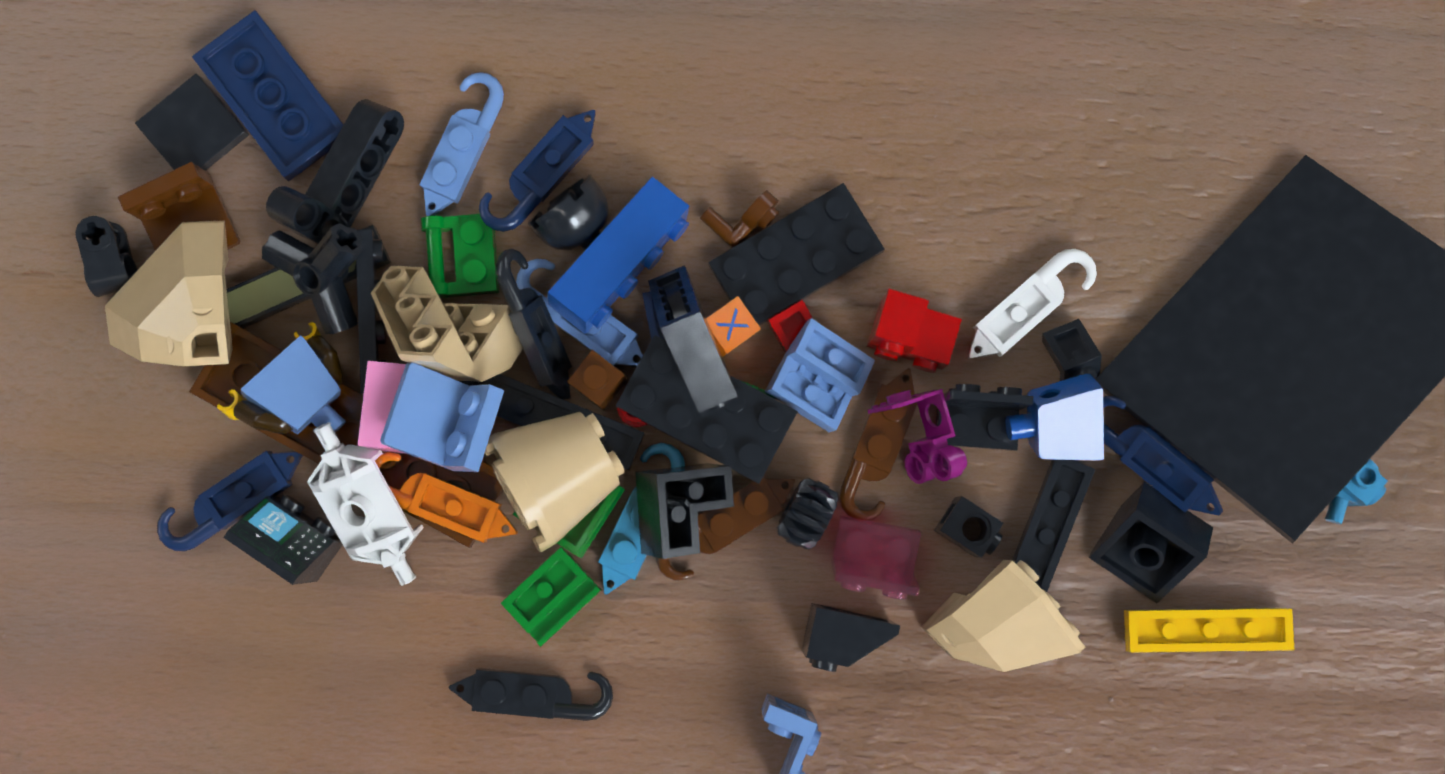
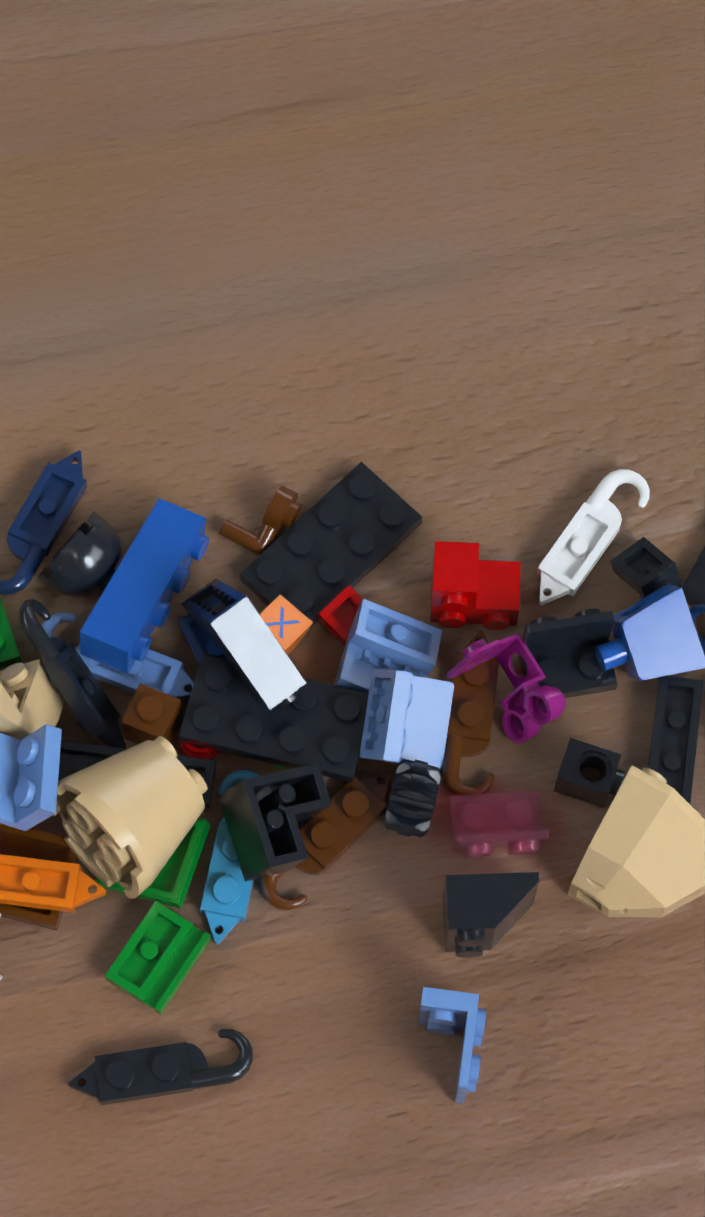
camera: 15 degrees left, 15 degrees down
none -> bracket [359,669,454,770]

